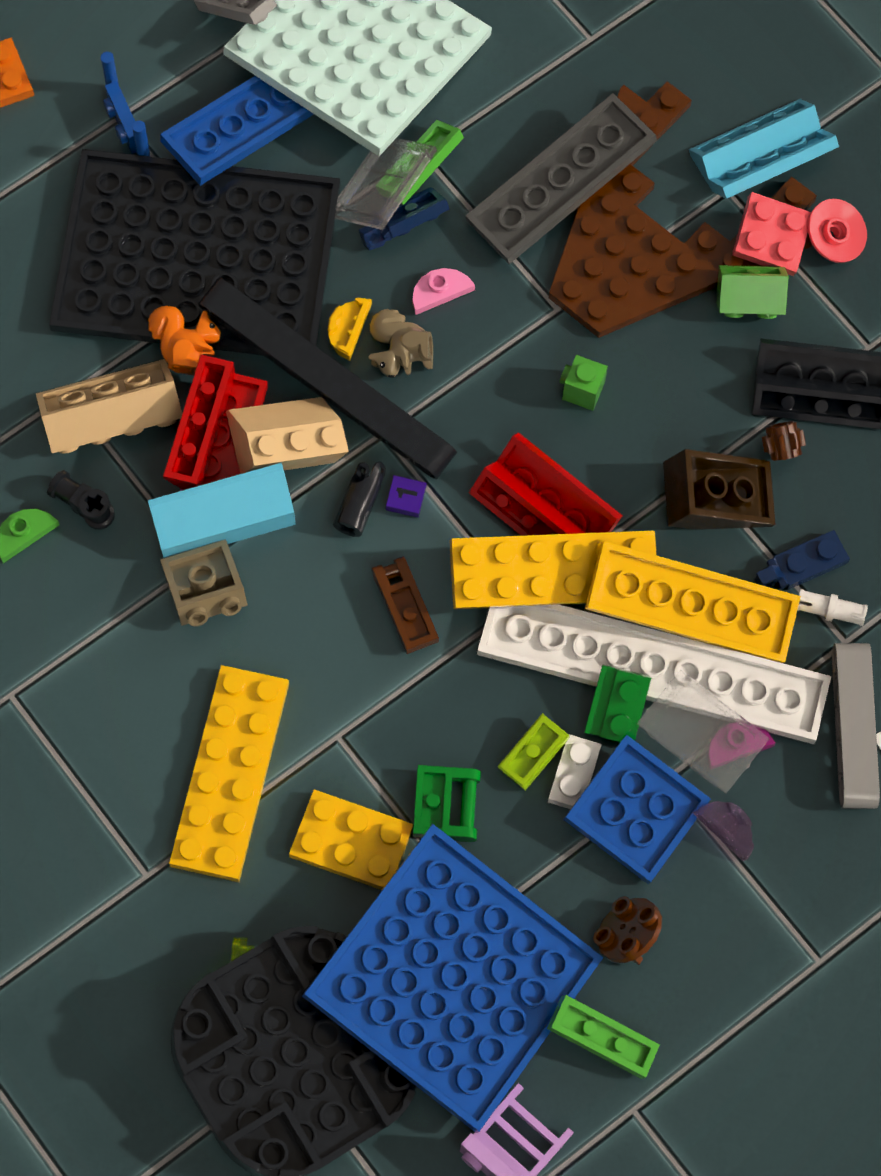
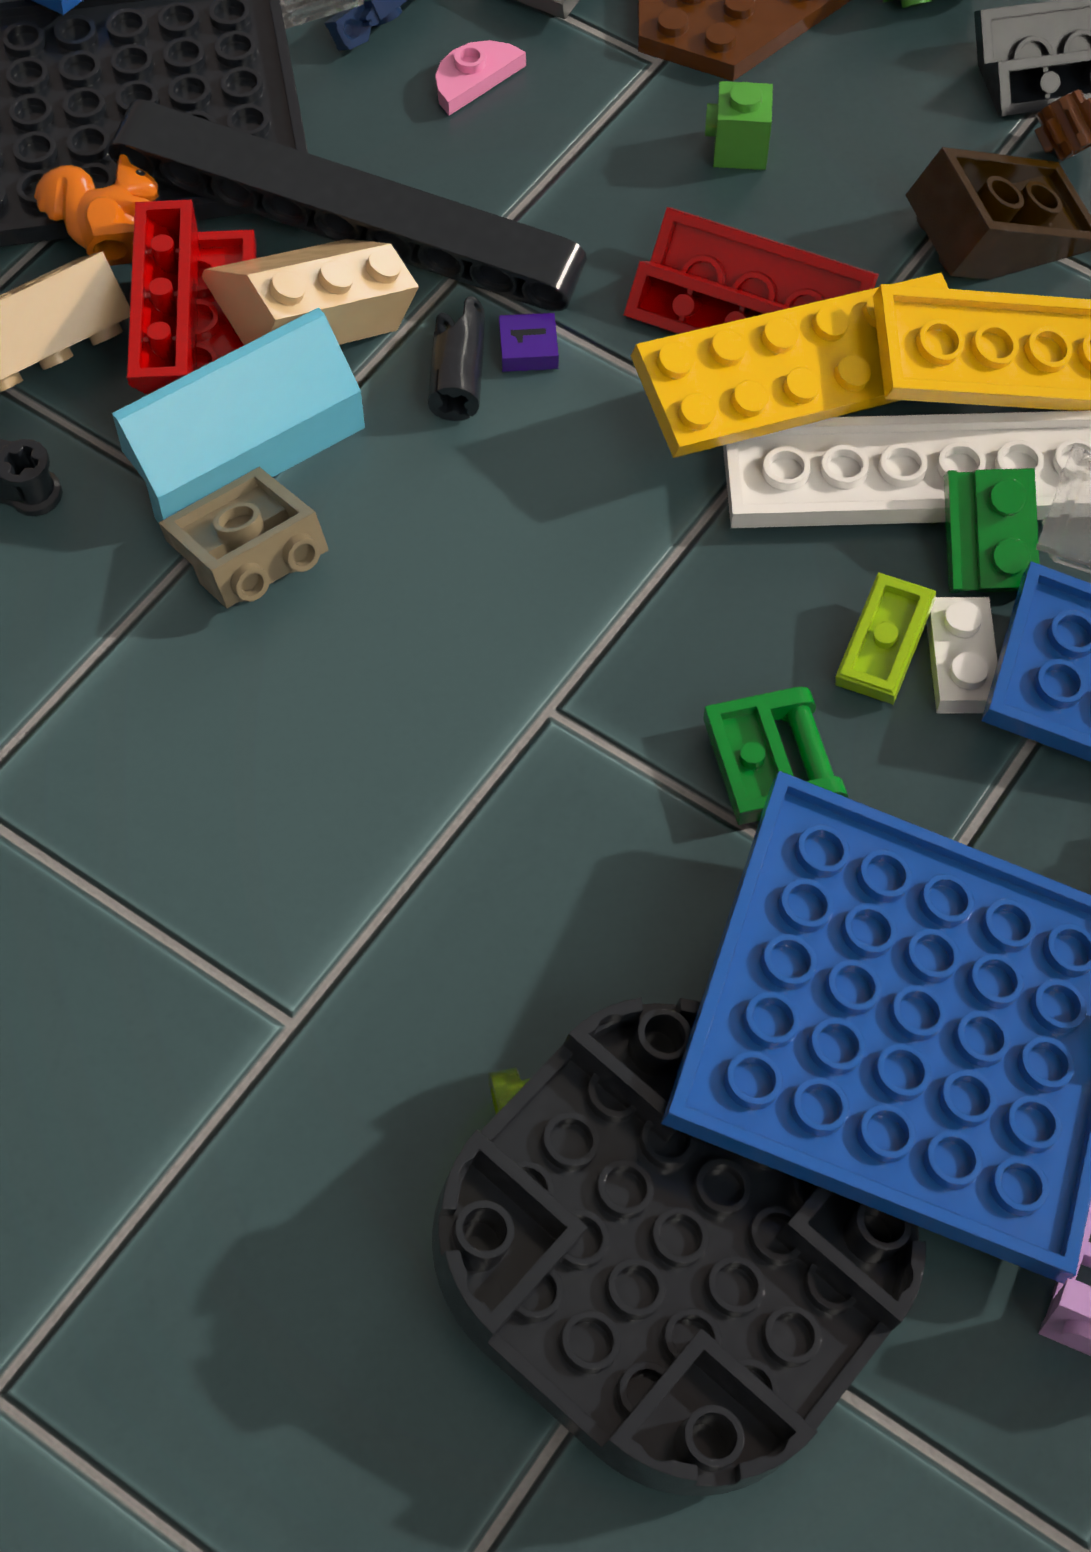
camera: 15 degrees left, 10 degrees down
yellow plate [169,665,289,882] -> none
yellow plate [289,789,414,890] -> none
yellow plate [327,298,372,361] -> none
dark tan animal [368,309,434,378] -> none
reddish brown plate [371,556,439,654] -> none

